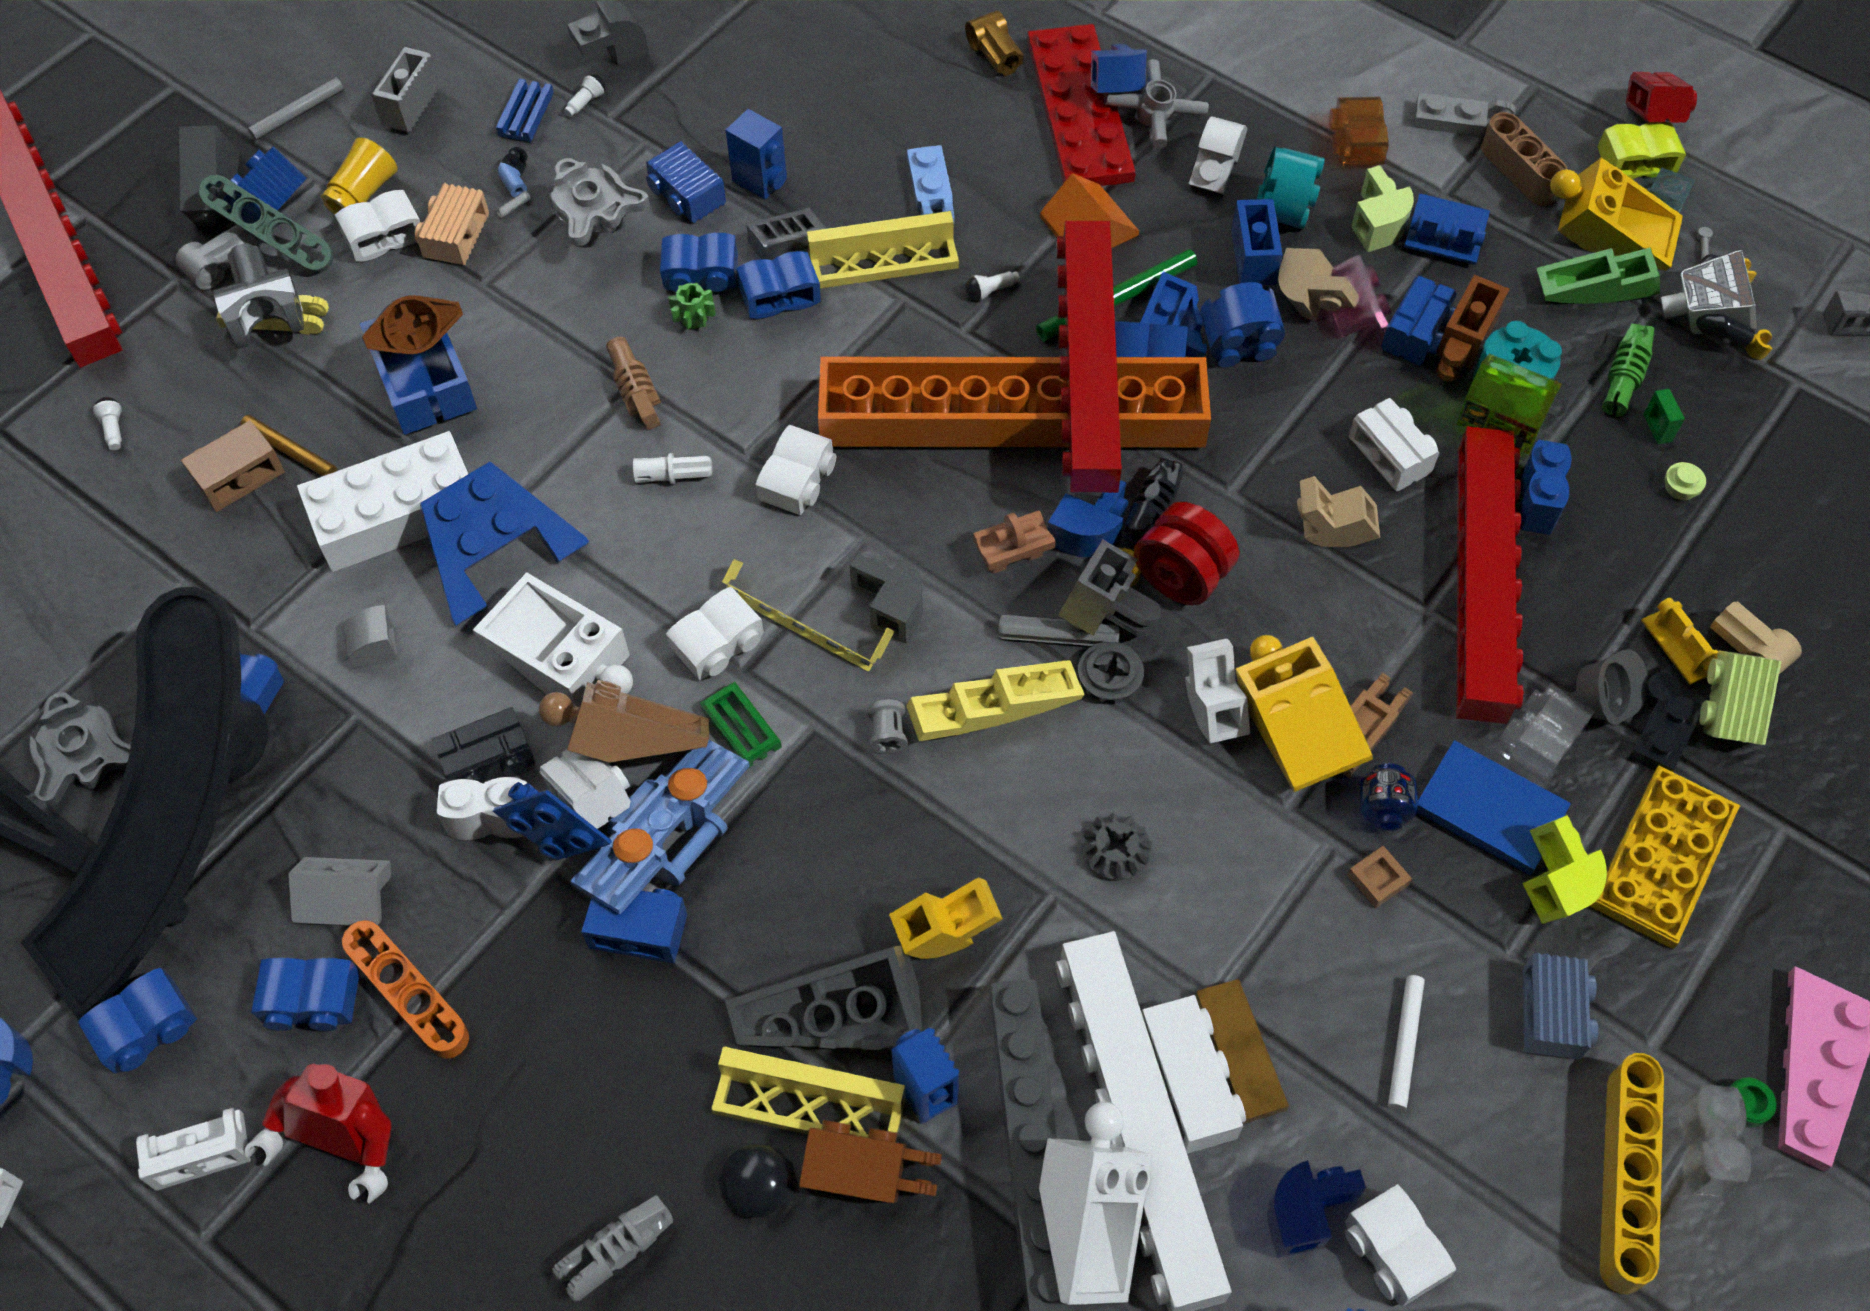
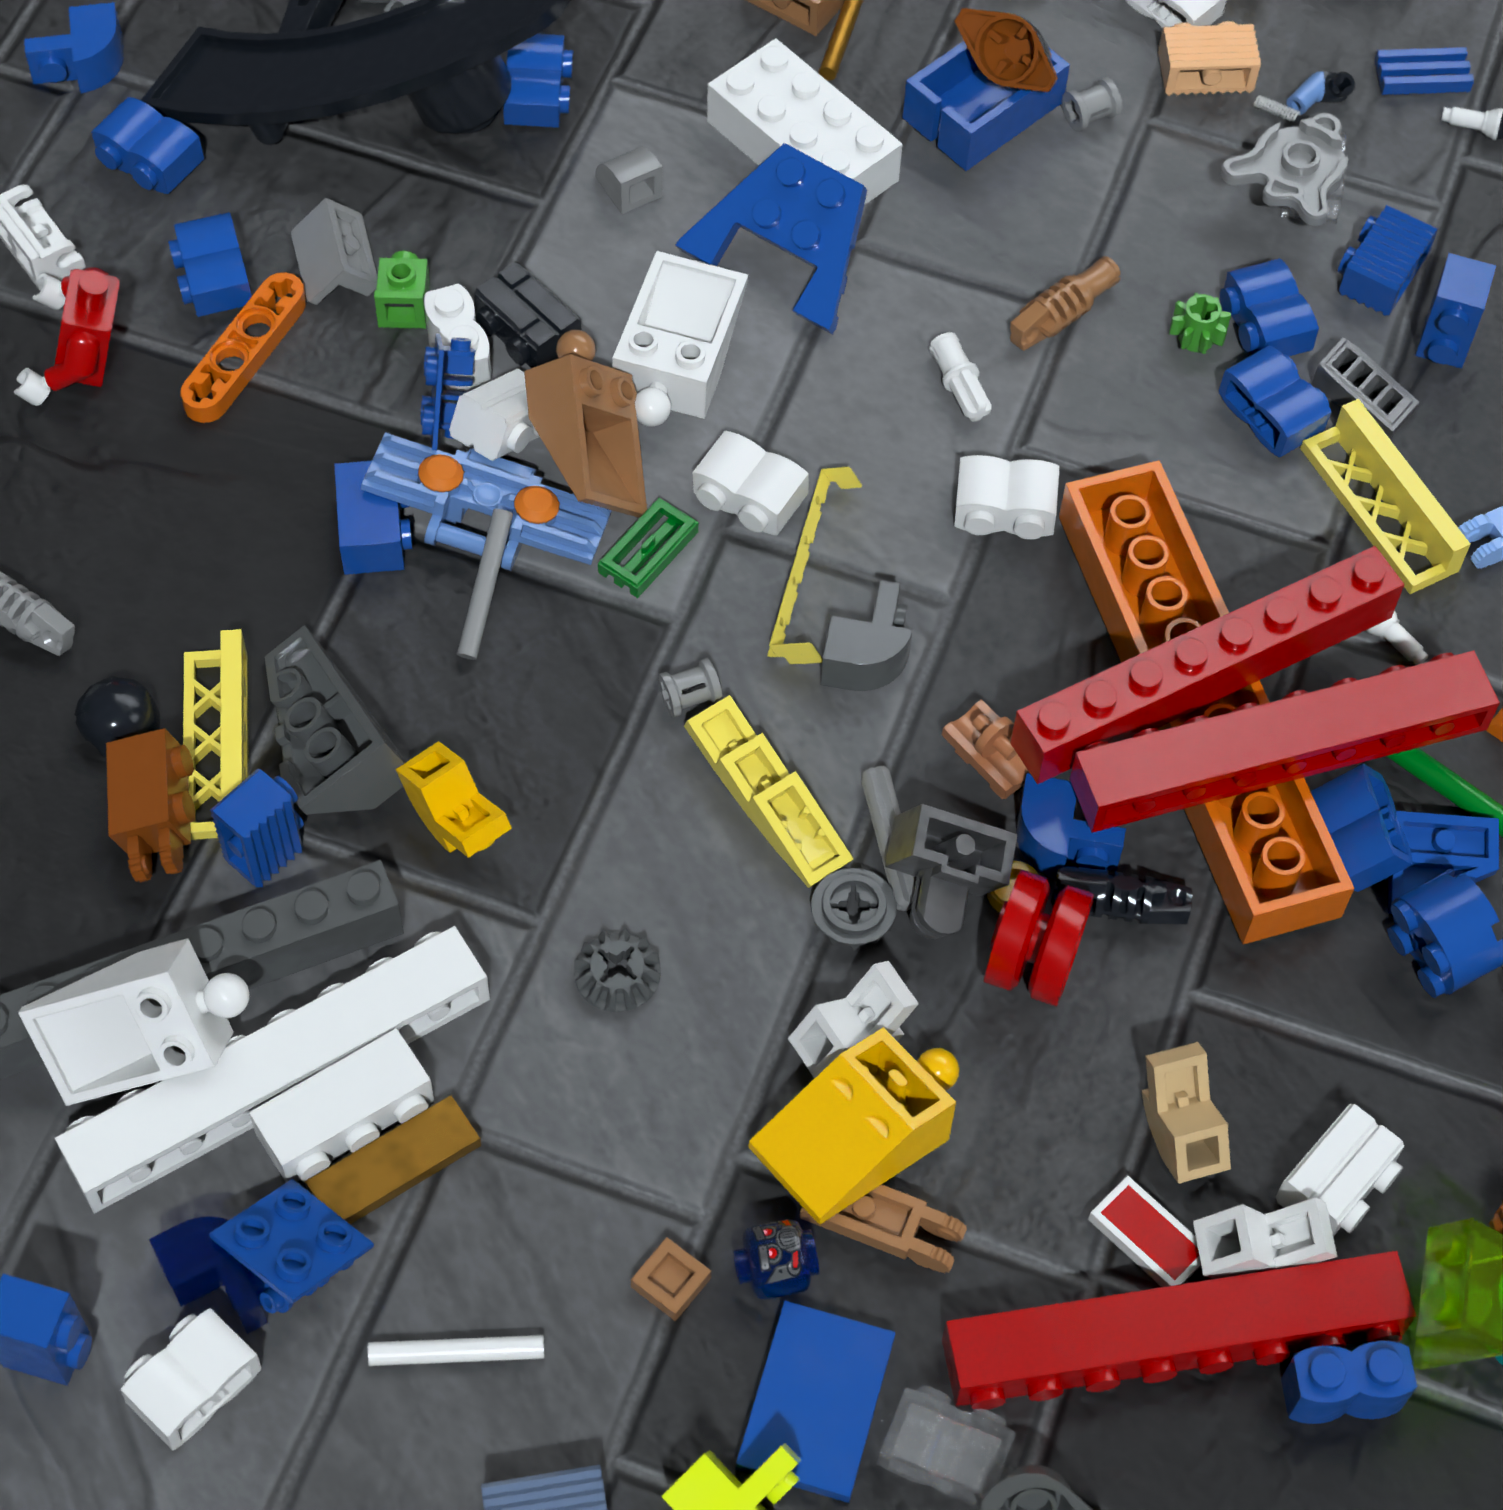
camera: 70 degrees right, 0 degrees up
none -> blue hinge [209,1179,374,1314]
none -> bright green brick [374,251,430,329]
none -> light grey bar [457,509,513,660]
none -> brick [1010,546,1405,785]
none -> light grey bush [1062,77,1122,131]
none -> tile [1088,1176,1202,1287]
none -> white brick [1193,1197,1337,1279]

